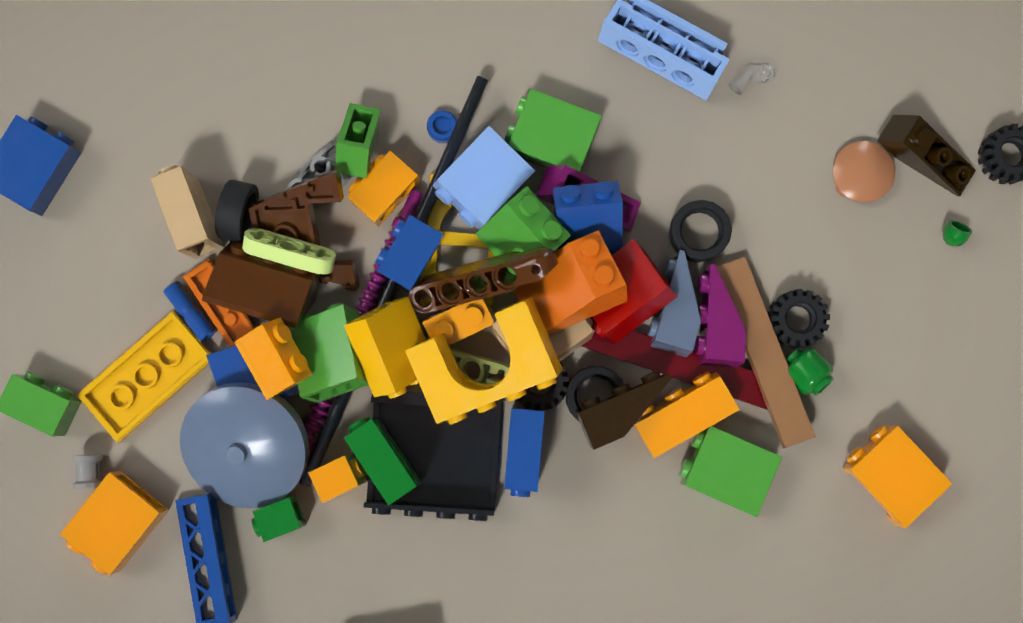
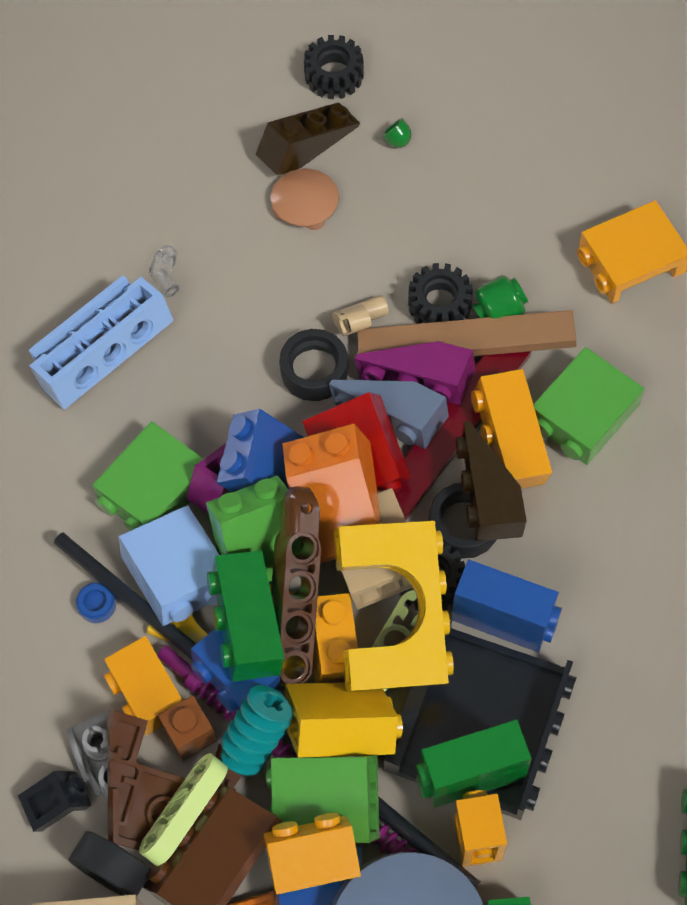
camera: 75 degrees left, 20 degrees down
bright green brick [335,103,381,178] -> none
none -> black bracket [18,771,91,832]
none -> dark orange brick [158,695,217,761]
none -> green brick [207,550,284,682]
none -> teal piece [221,685,293,776]
none -> tan piece [332,295,389,336]

